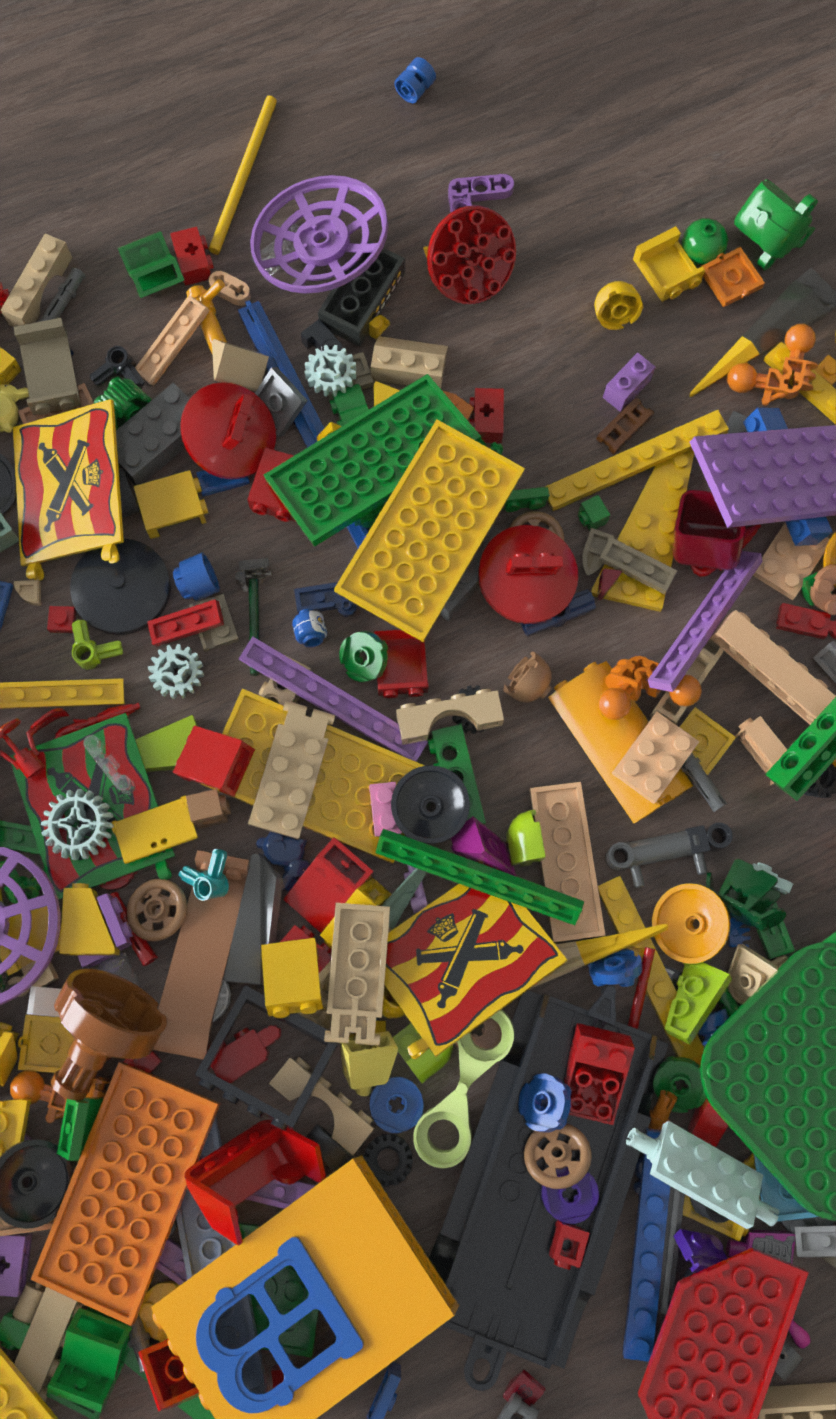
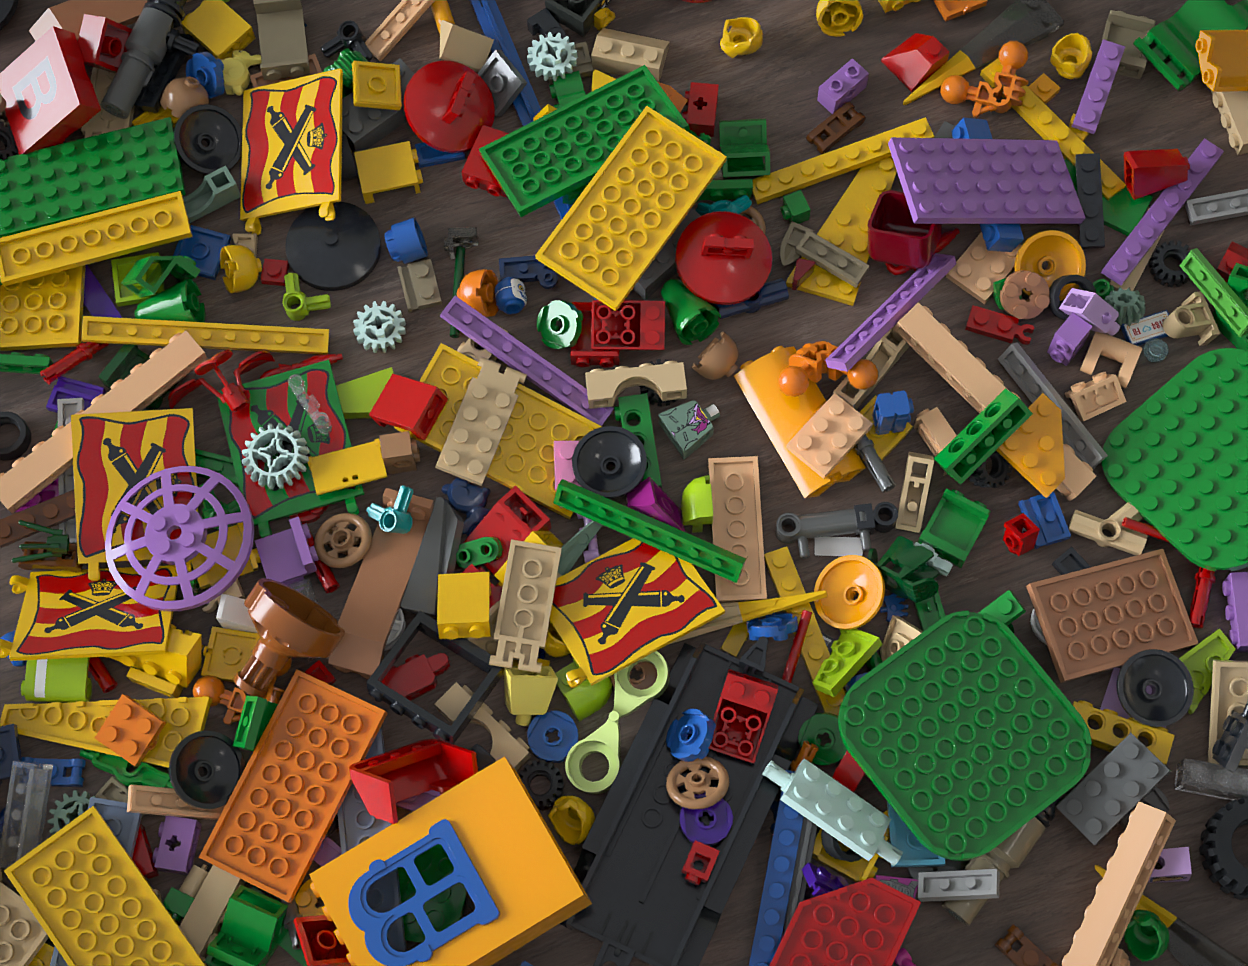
camera: 10 degrees right, 5 degrees down
yellow slope [60,883,120,955] -> none
red plate [147,599,224,647] -> none
none -> yellow cylinder [220,245,262,293]
none -> yellow tile [352,61,402,110]
none -> green plate [456,536,503,568]
none -> orange cylinder [457,269,499,317]
none -> yellow hair [548,796,595,845]
none -> red slope [591,300,665,350]
none -> sand green torso [659,400,720,460]
none -> green cone [661,279,721,345]
none -> teal axle [696,195,752,216]
none -> green piece [719,119,770,177]
none -> yellow hair [720,17,763,58]
none -> yellow window [721,621,749,657]
none -> white sticker [815,537,863,556]
none -> blue brick [872,391,914,435]
none -> red slope [881,33,950,92]
none -> tan slope [895,452,934,533]
none -> green panel [918,489,991,568]

